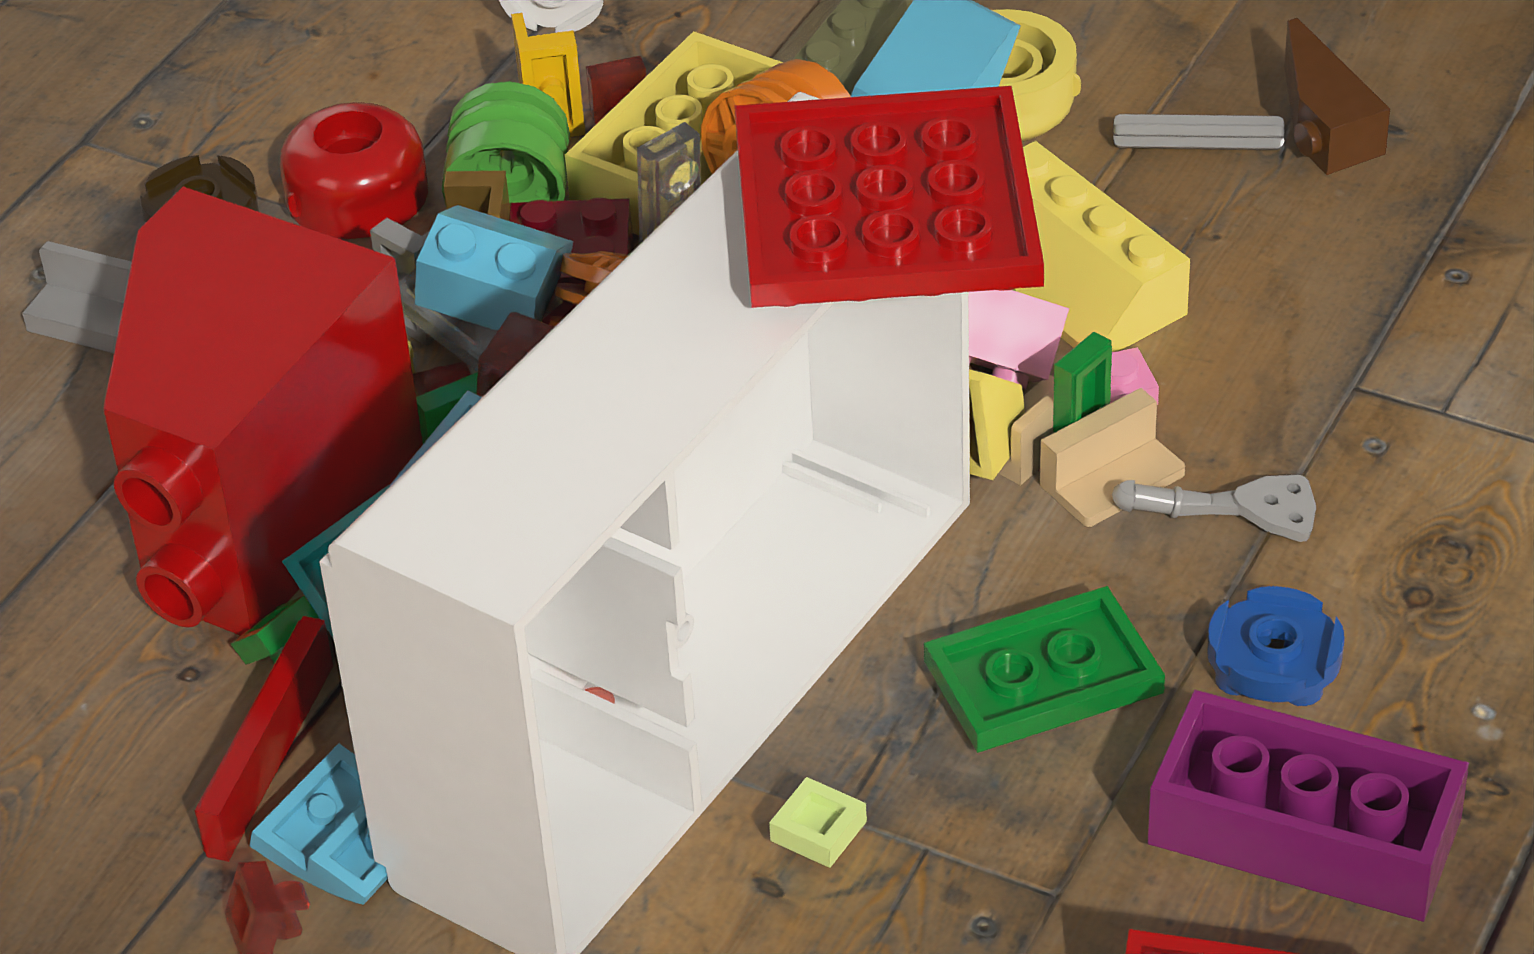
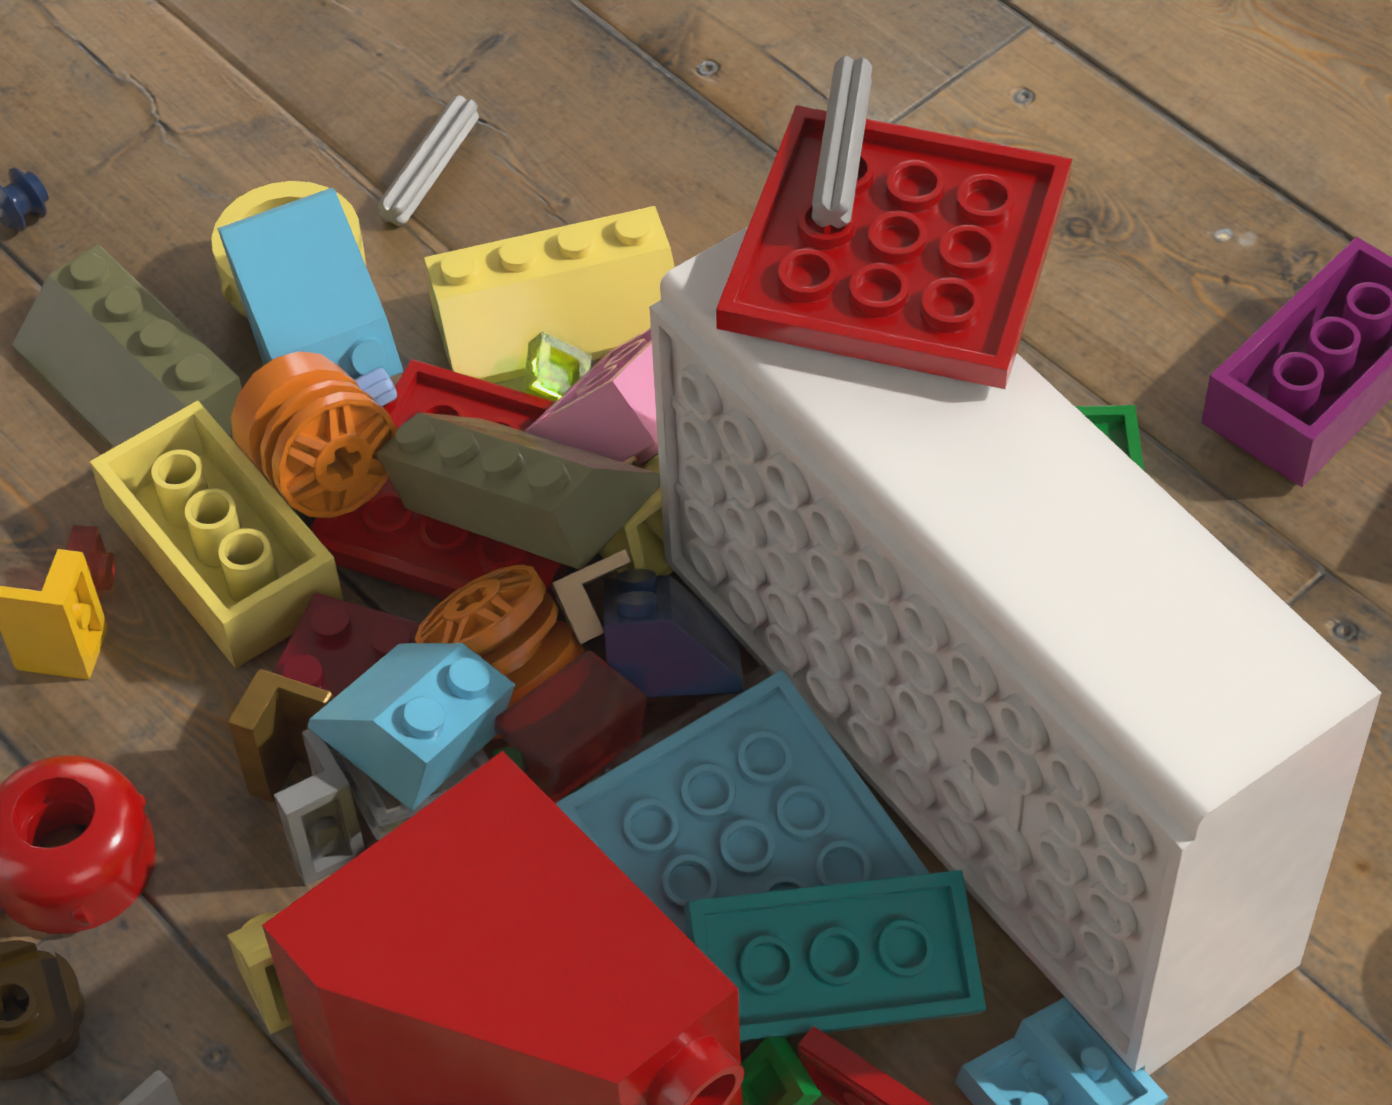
camera: 70 degrees left, 10 degrees up
bright green wheel [441,81,570,206] -> none
clear plate [637,122,701,245] -> none
blue plate [1207,586,1345,706] -> none
reddish brown slope [1284,18,1390,175] -> none
none -> light grey axle [812,56,872,229]

